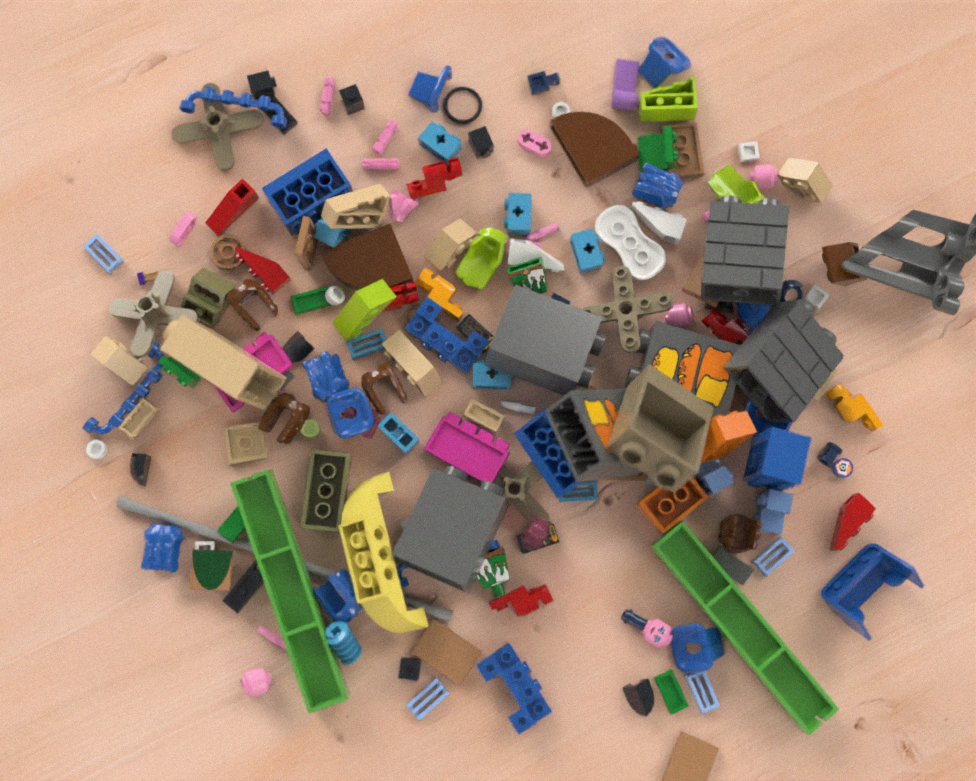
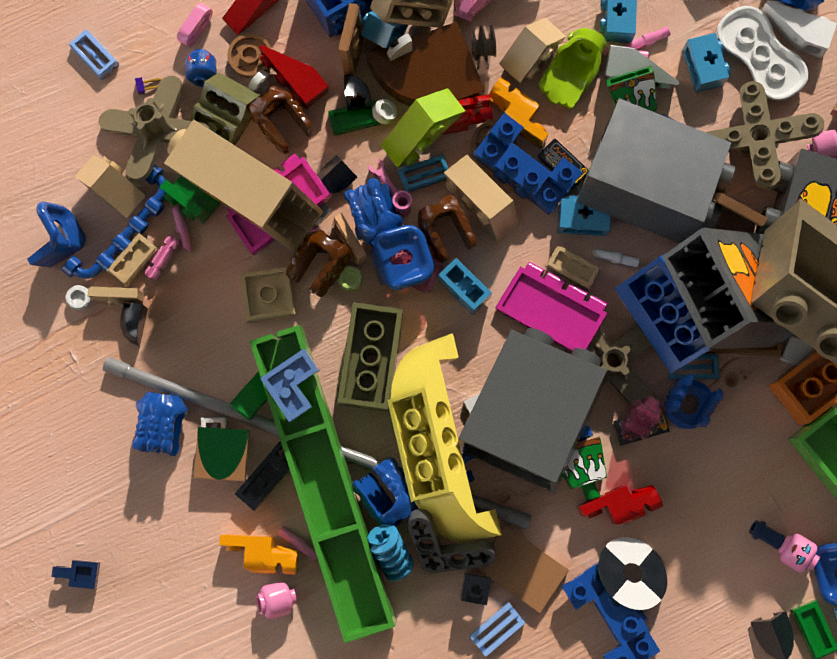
camera: 10 degrees right, 0 degrees up
none -> blue piece [27,201,86,267]
none -> dark blue plate [51,560,100,589]
none -> tan plate [87,287,144,306]
none -> bright pink axle [145,235,180,281]
none -> bright pink piece [172,206,192,252]
none -> blue head [185,49,217,87]
none -> light orange plate [219,534,299,575]
none -> white tile [248,70,271,94]
none -> medium blue plate [260,349,319,422]
none -> light nougat tile [332,213,367,266]
none -> black brick [344,75,372,111]
none -> bright pink brick [368,159,413,215]
none -> white tile [387,34,412,61]
none -> dark grey beam [408,509,495,573]
none -> clear smoke piece [471,25,496,70]
none -> sticker [598,537,667,610]
none -> blue piece [664,374,724,429]
none -> medium nougat tile [712,192,768,226]

